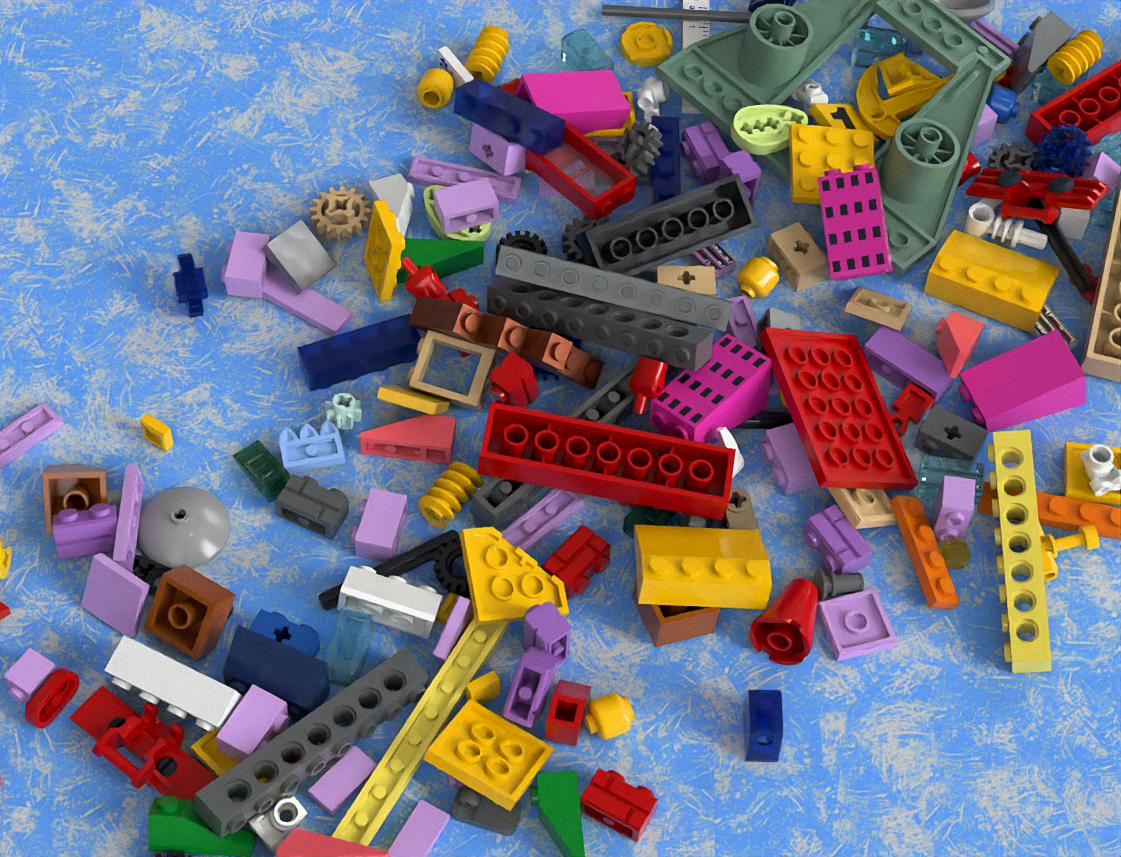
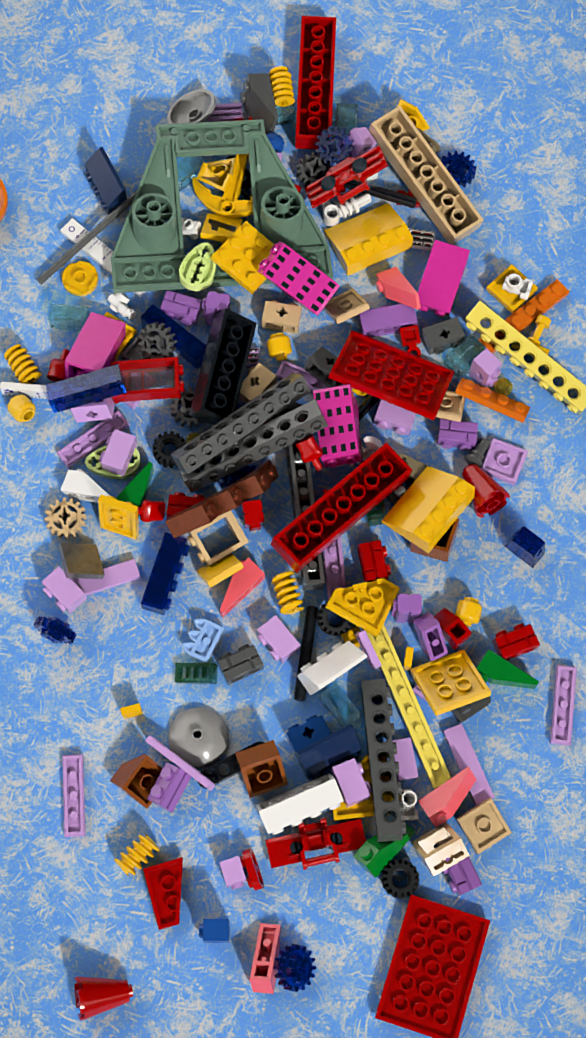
camera: 50 degrees left, 15 degrees up
lavender tile [81,552,150,638] -> none
light aqua gear [325,393,362,430] -> none

